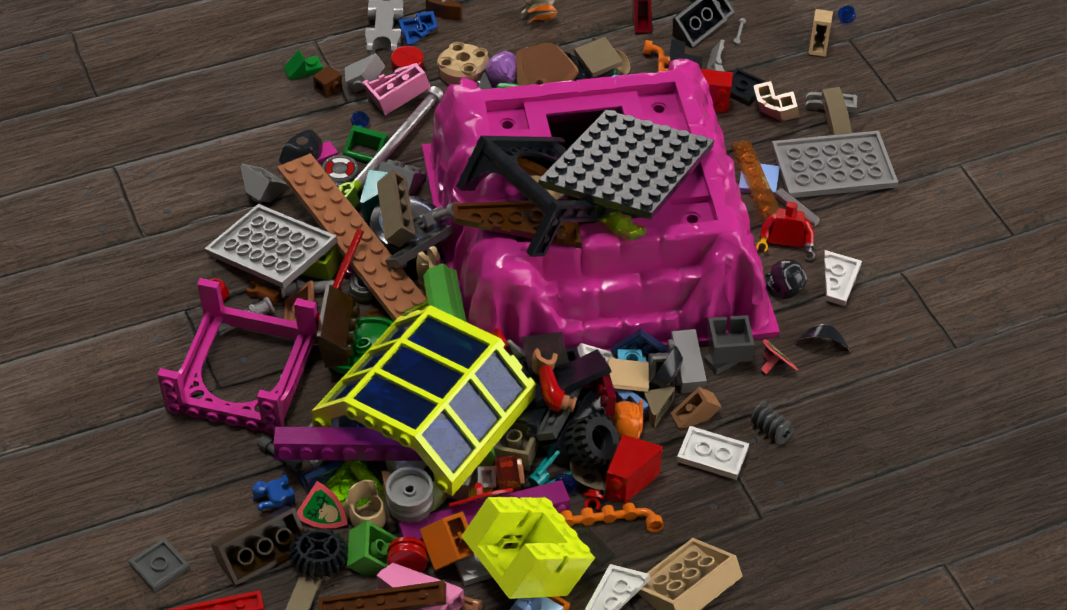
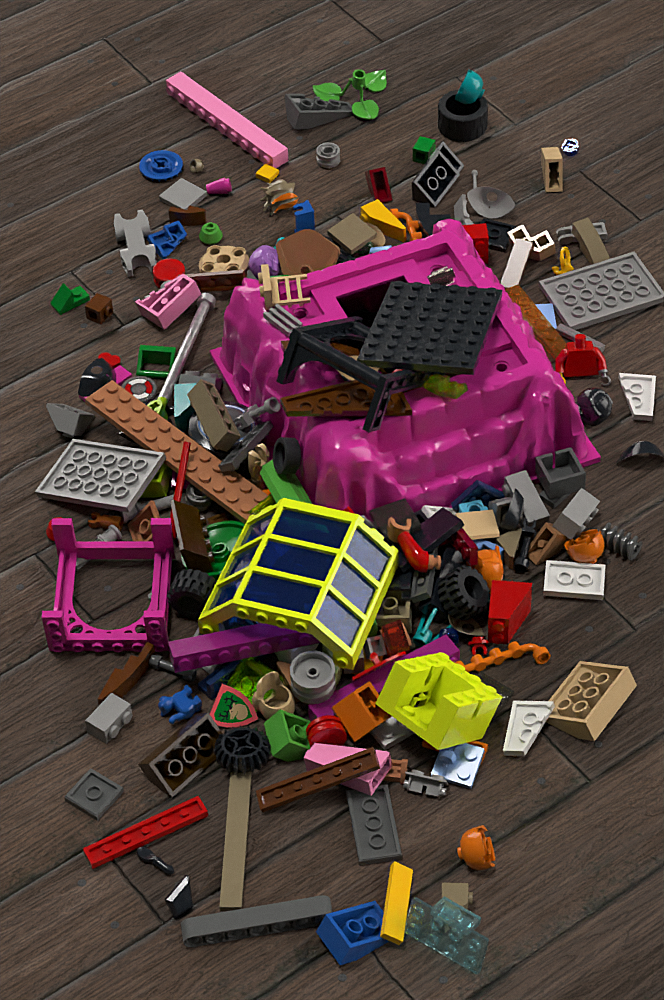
camera: 10 degrees left, 0 degrees up
light grey slope [345,53,385,93] -> none
clear blue tile [350,111,370,128] -> none
coral shield [761,339,798,374] -> none
none -> light grey brick [85,693,132,744]
none -> red tile [98,352,121,370]
none -> reddish brown slope [98,642,155,705]
none -> black tyre [167,569,217,620]
none -> reddish brown plate [178,270,246,292]
none -> bright green cone [199,222,223,245]
none -> tan plate [258,264,311,310]
none -> light grey tile [263,304,303,337]
none -> black tyre [273,437,301,474]
none -> blue hinge [293,200,315,233]
none -> yellow slope [360,199,407,242]
none -> clear smoke brick [427,265,456,286]
none -> light grey piece [467,187,515,218]
none -> tile [500,238,533,292]
none -> black bar [513,518,536,573]
none -> yellow piece [552,247,574,275]
none -> light grey brick [553,488,600,540]
none -> orange cylinder [564,529,605,564]

